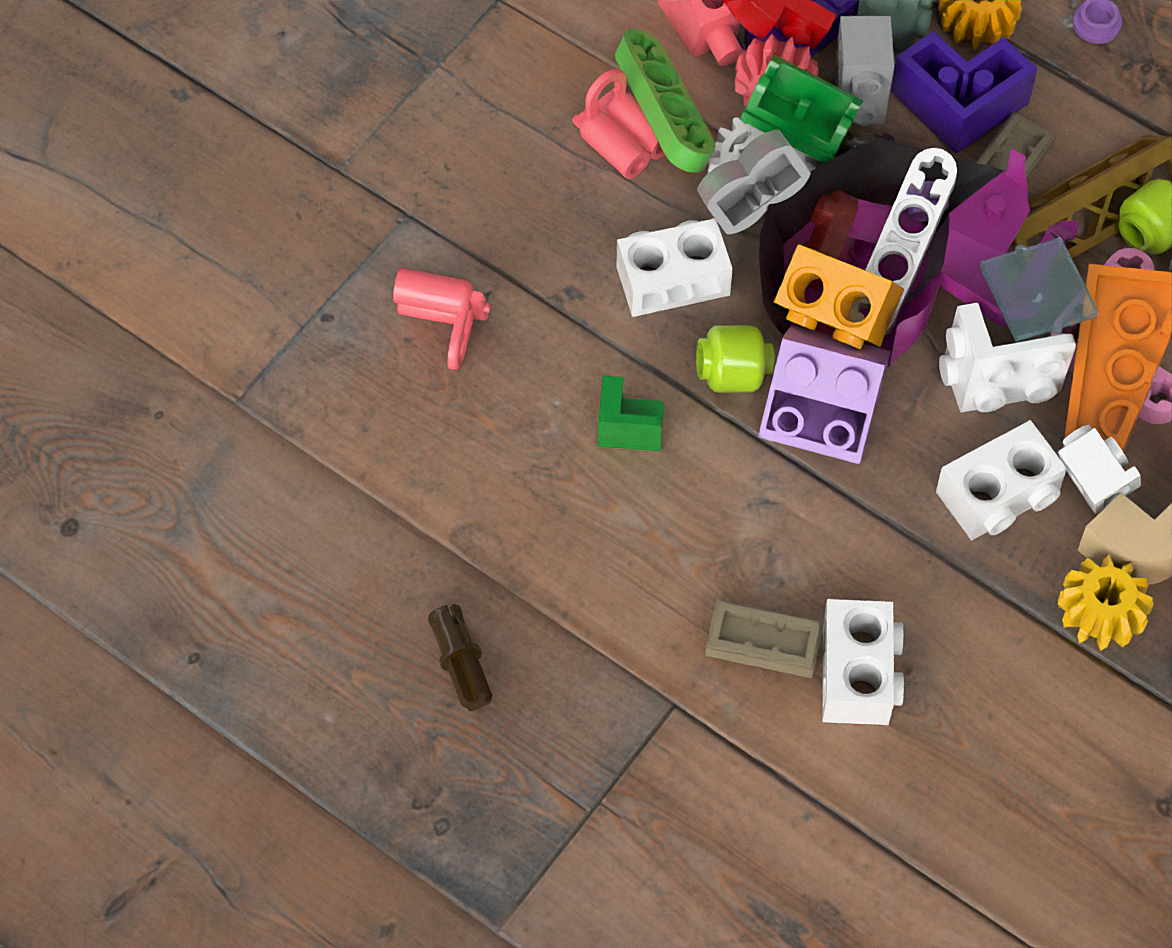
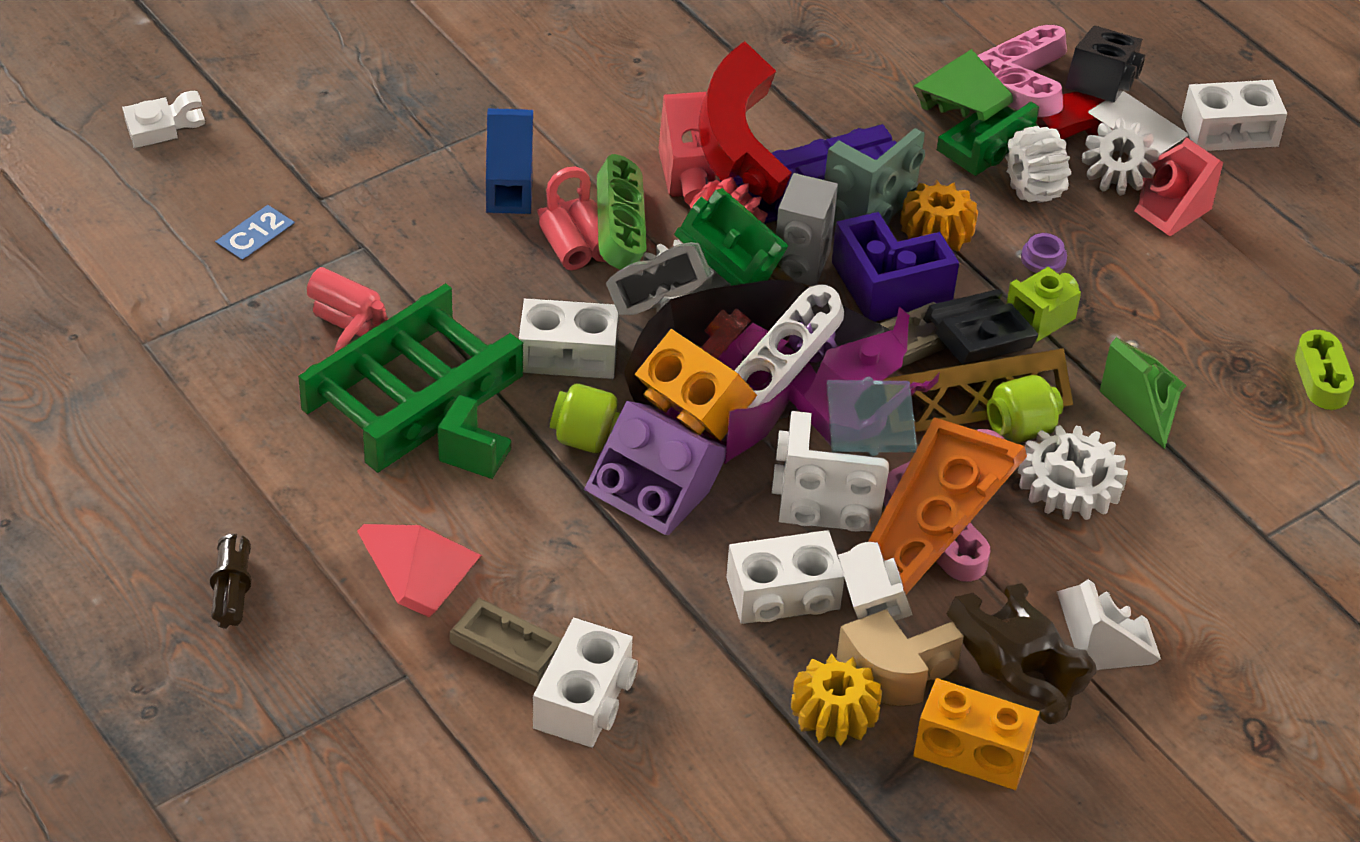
camera: 15 degrees right, 15 degrees down
none -> white plate [122,91,205,148]
none -> medium blue sticker [215,205,295,260]
none -> green fence [298,283,523,473]
none -> coral slope [357,524,482,617]
none -> blue slope [486,108,533,214]
none -> black plate [923,289,1039,365]
none -> lime brick [1006,266,1081,342]

